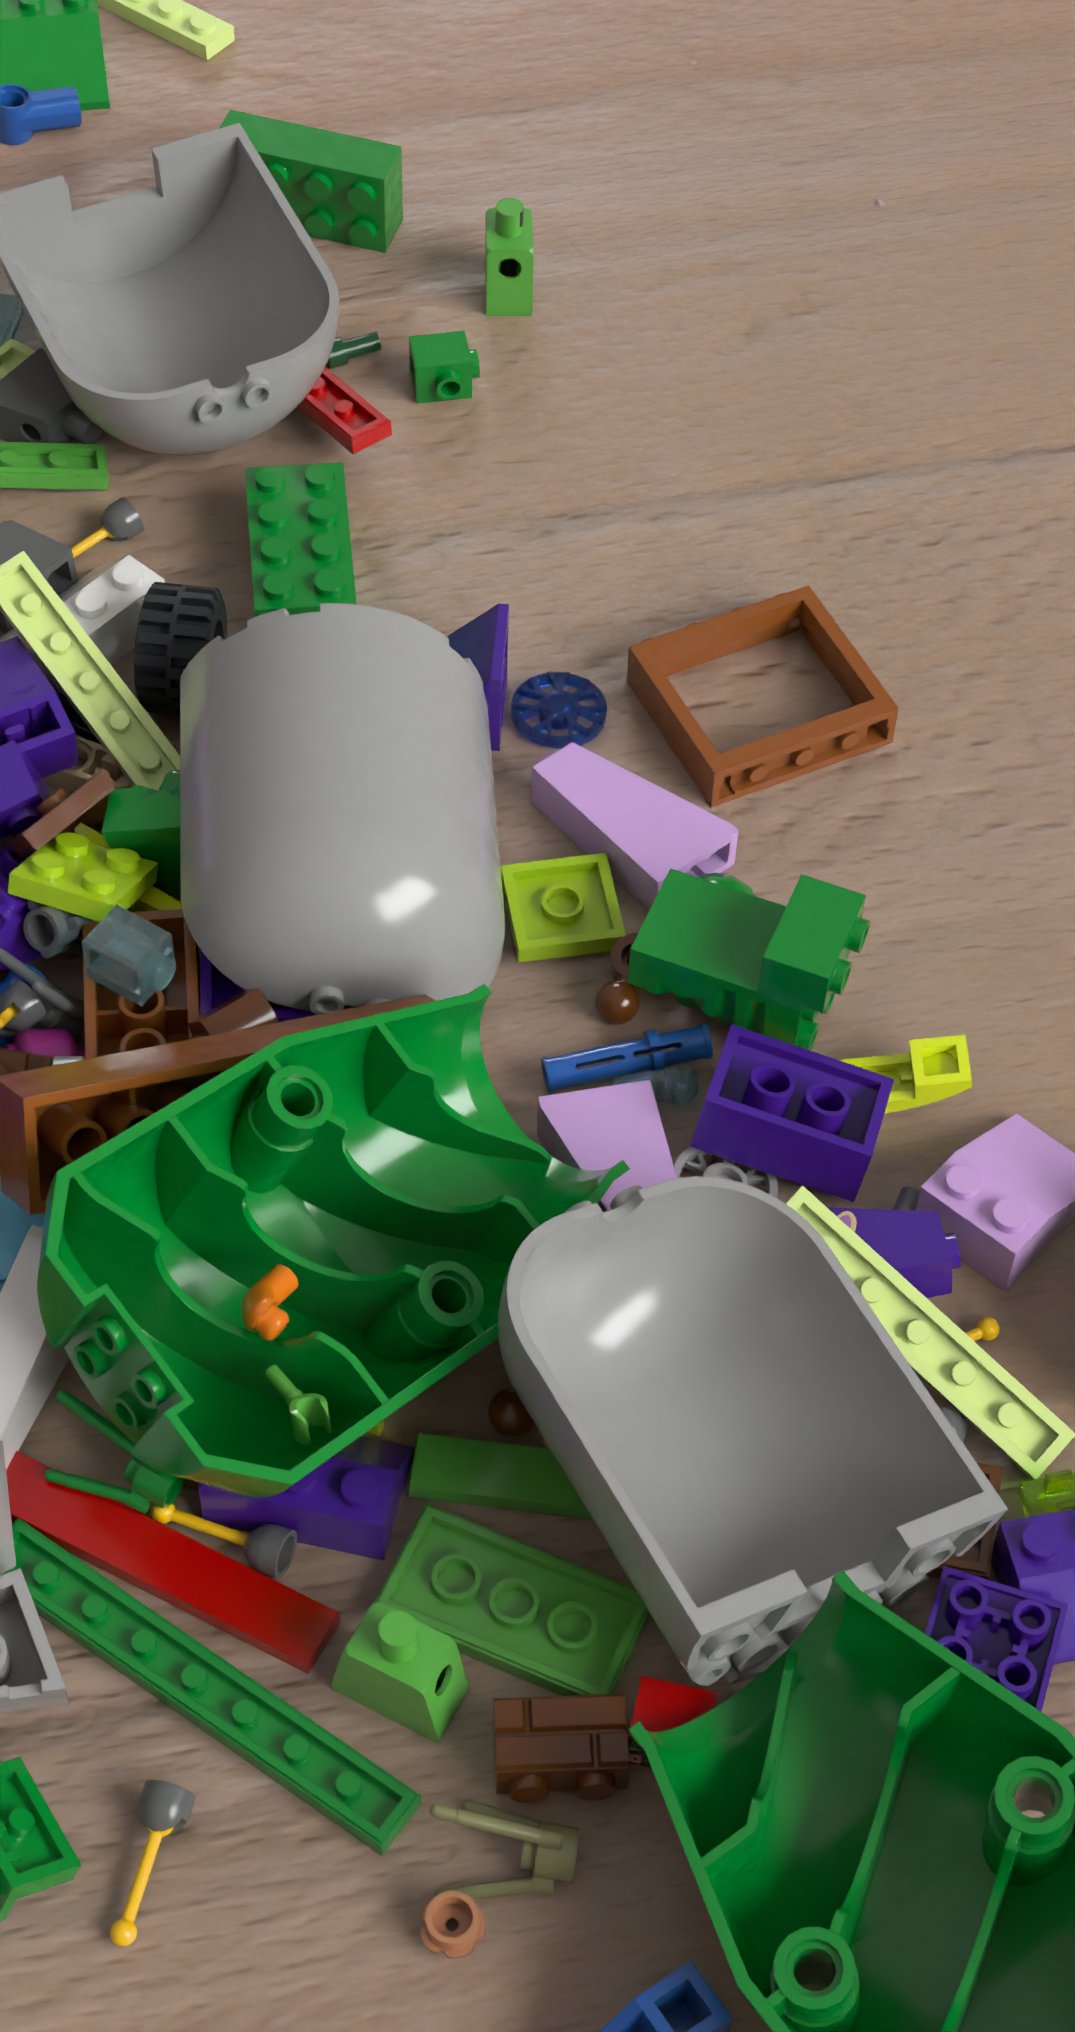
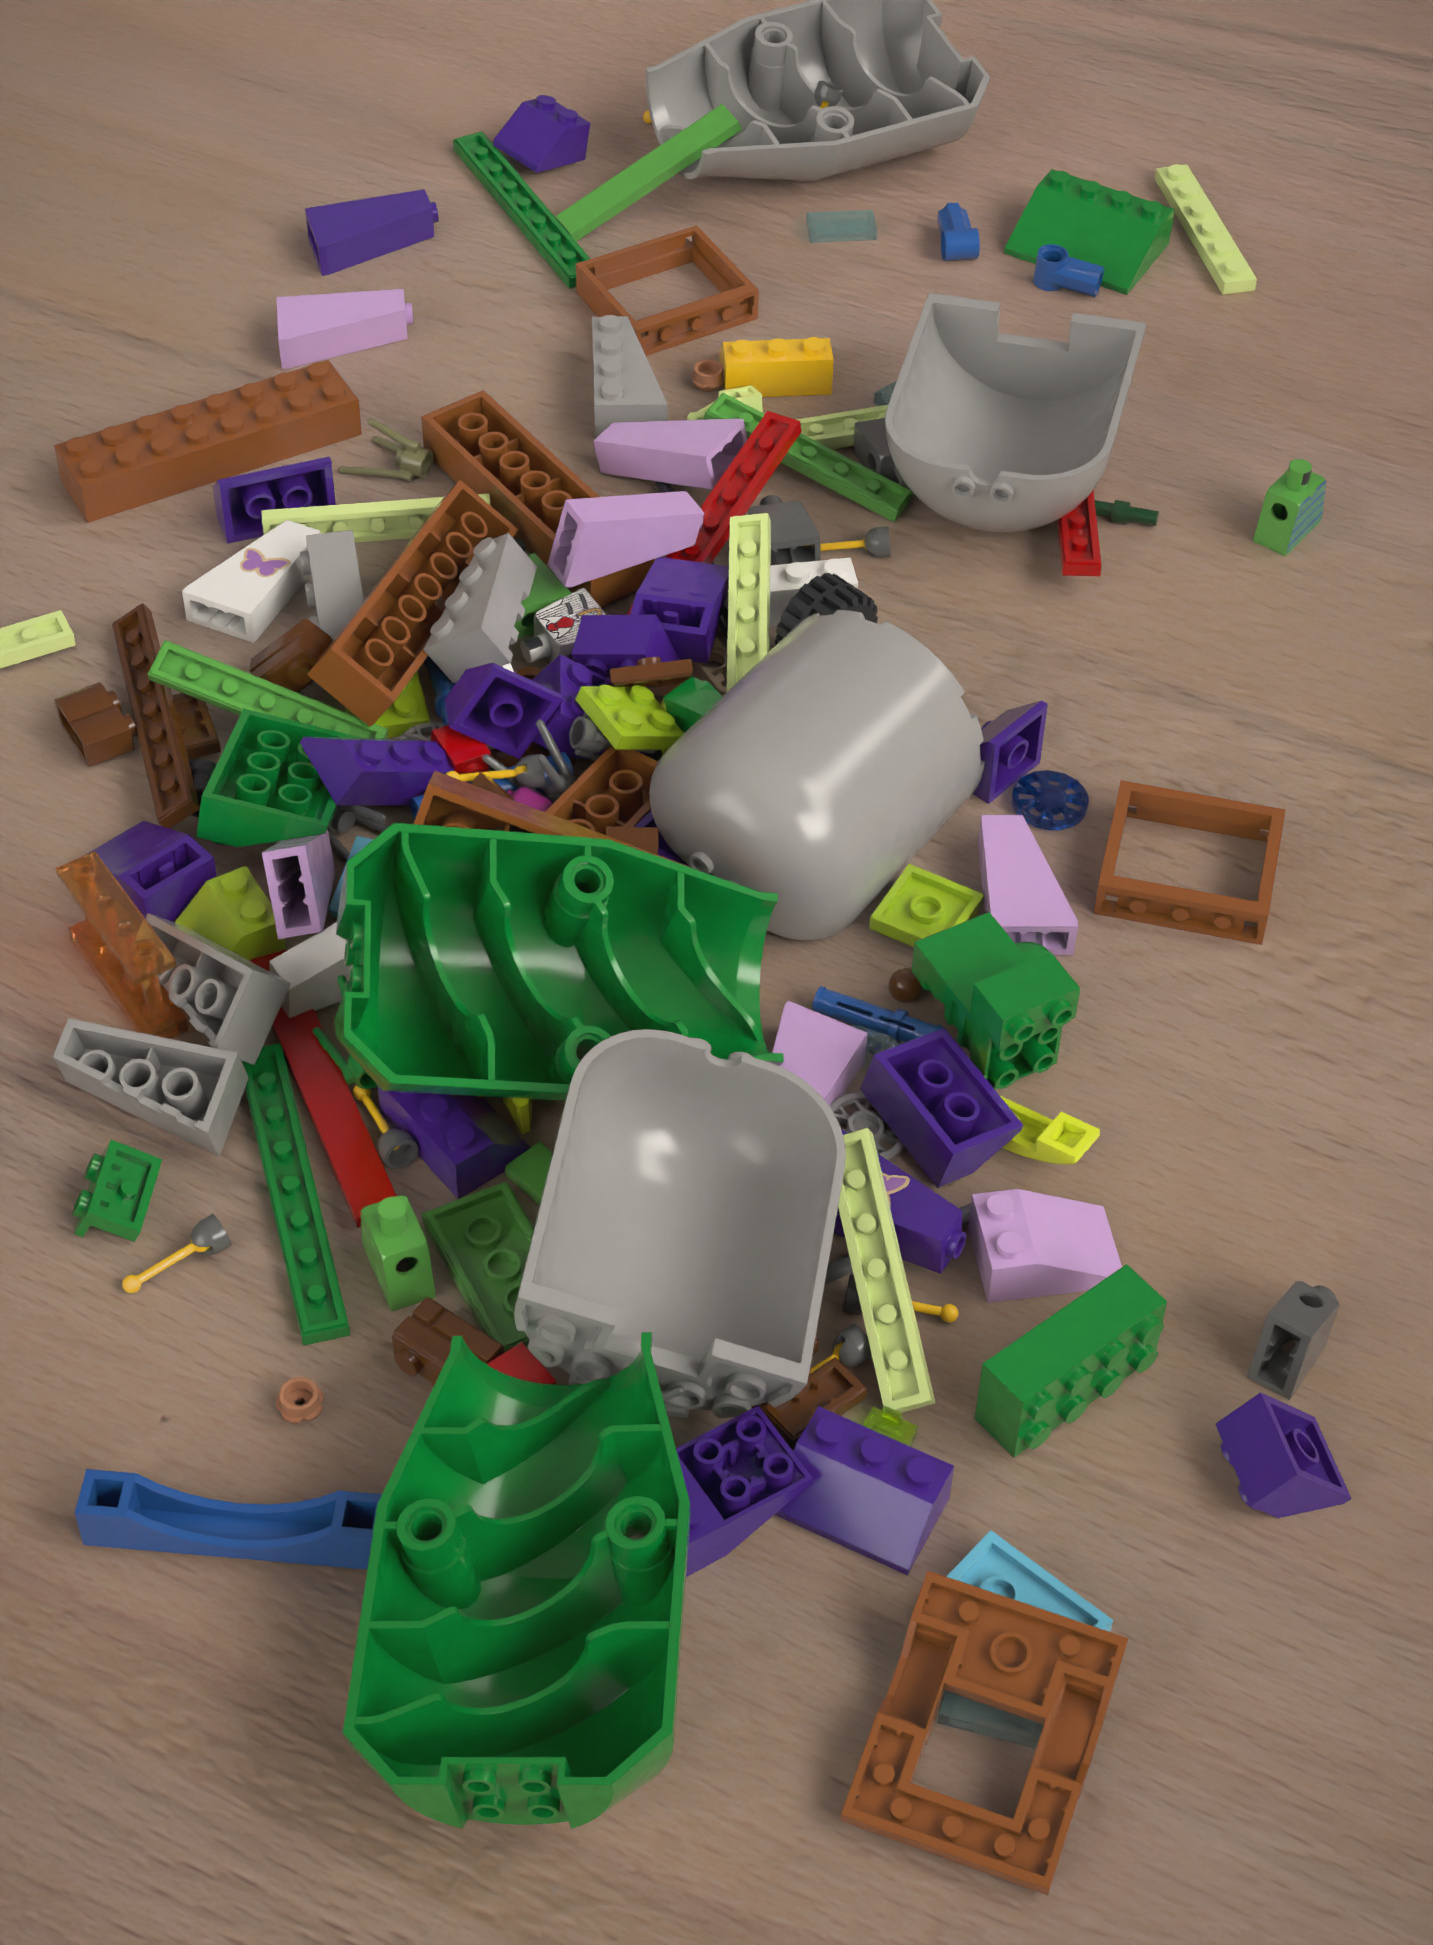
camera: 40 degrees right, 5 degrees down
clear light blue brick [82,904,176,1006] -> none
green brick [219,110,403,253] -> none
orange arm [241,1264,298,1341] -> none
green brick [245,462,357,617] -> none
bright green hand [265,1365,332,1445] -> none
green brick [409,331,480,404] -> none
olive plant [430,1799,579,1899] -> none

